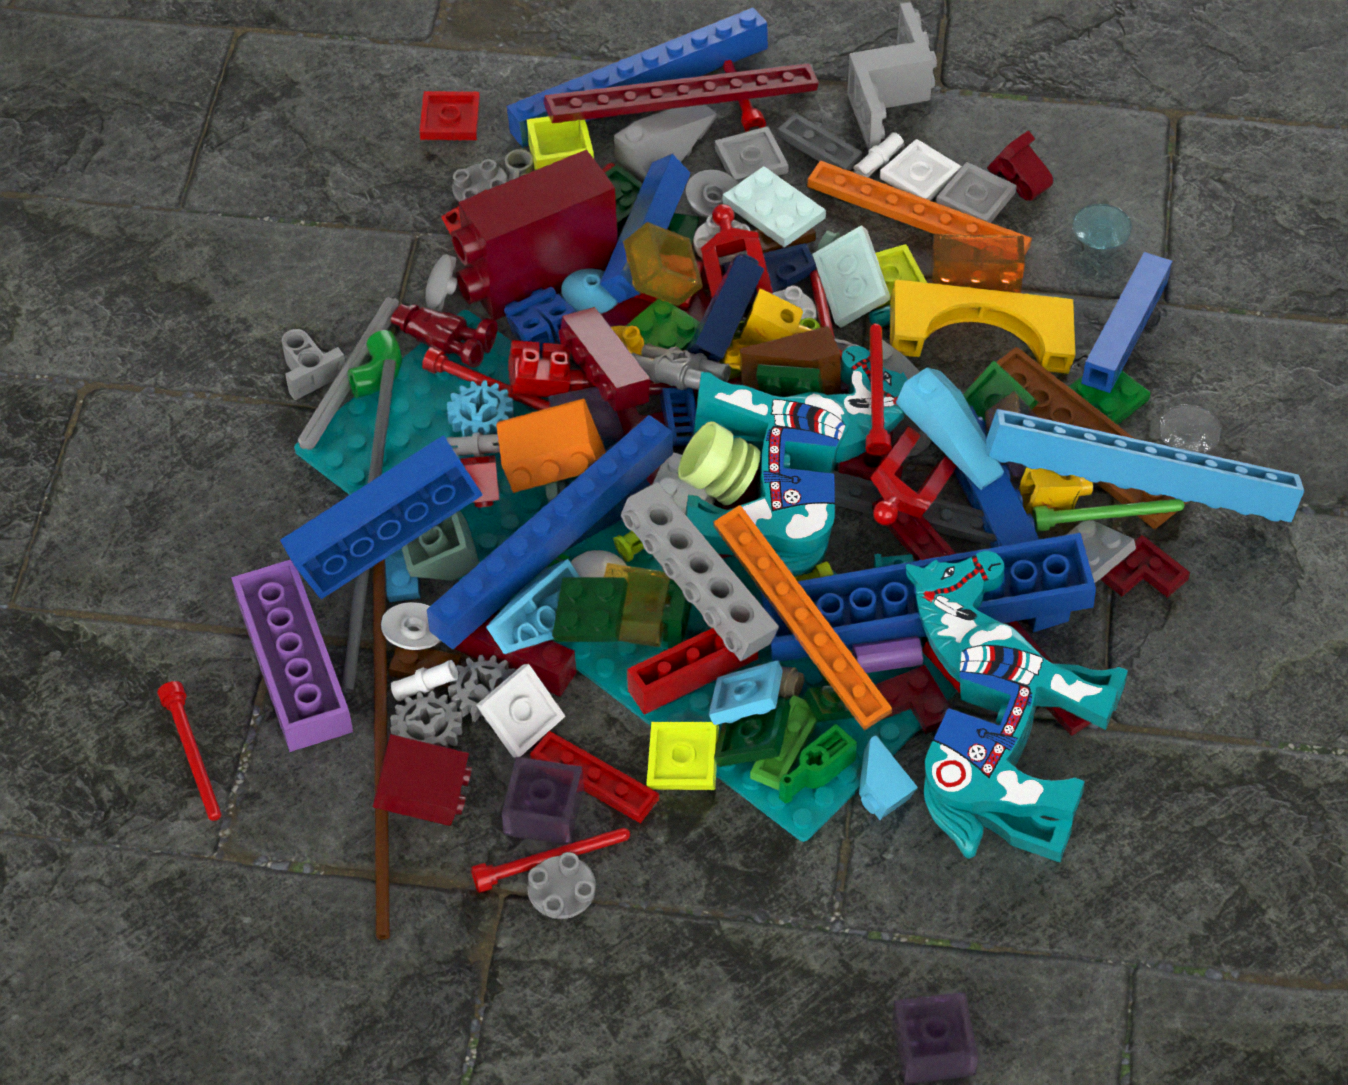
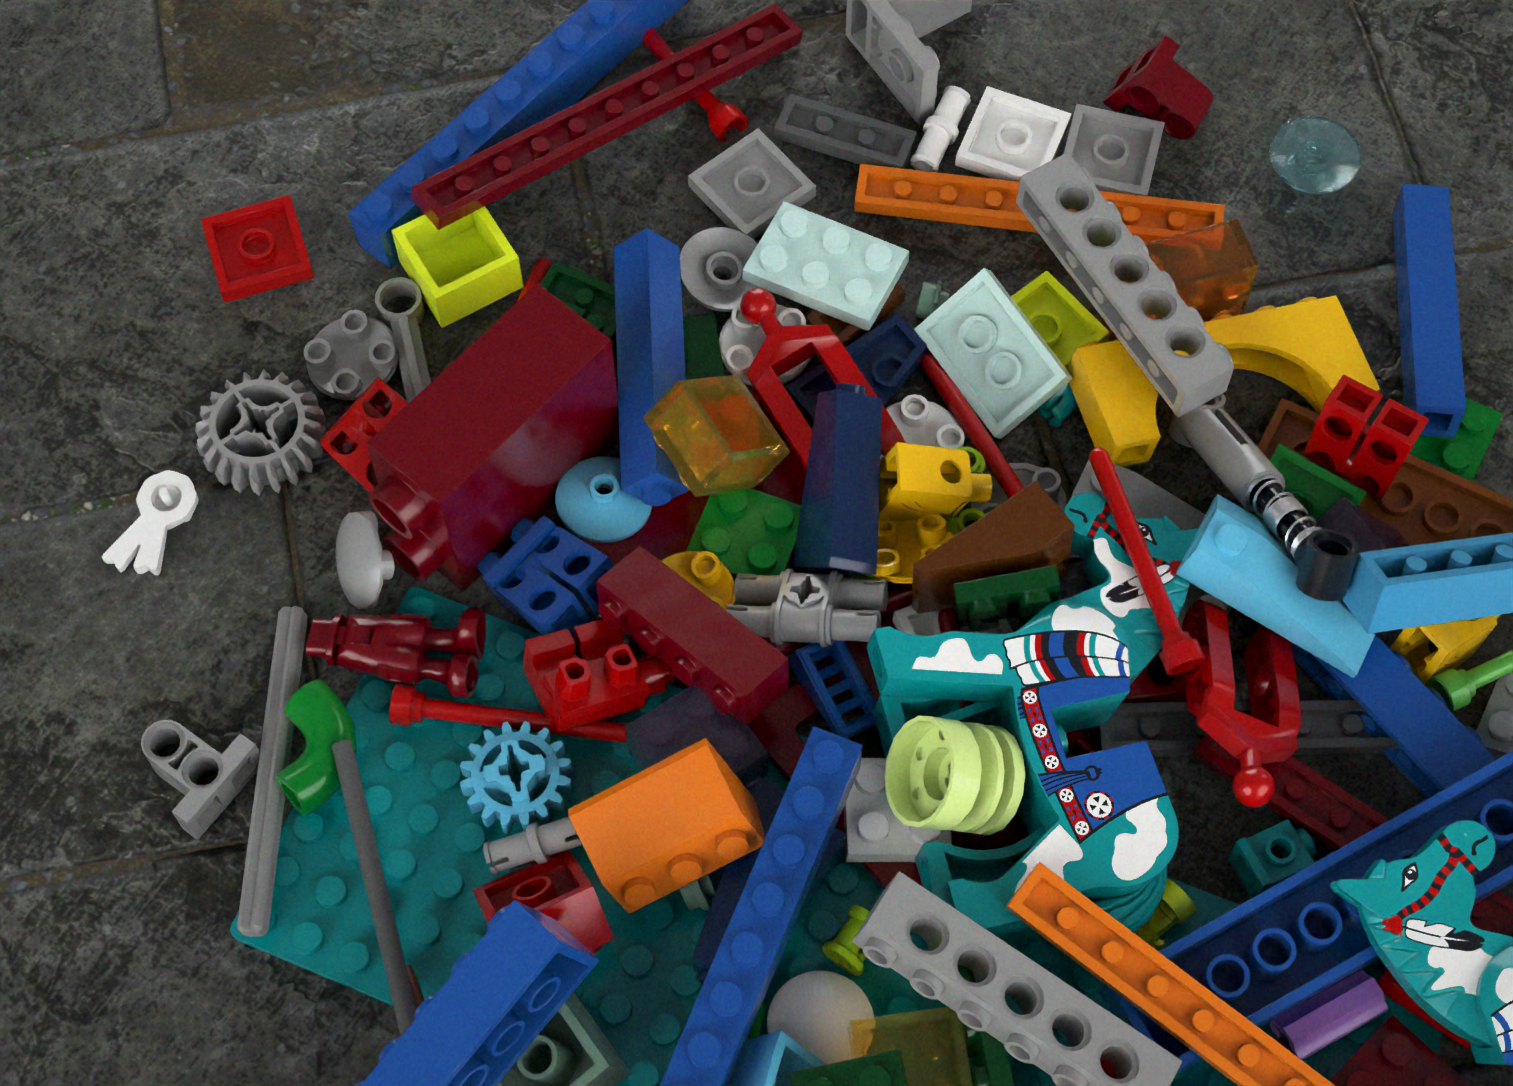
camera: 20 degrees left, 10 degrees up
light grey wedge [614,105,717,182] -> none
none -> white piece [102,470,199,576]
none -> light grey gear [195,369,327,496]
none -> light grey brick [1016,152,1234,418]
none -> piece [1168,393,1360,601]
none -> red hips [1303,374,1430,499]

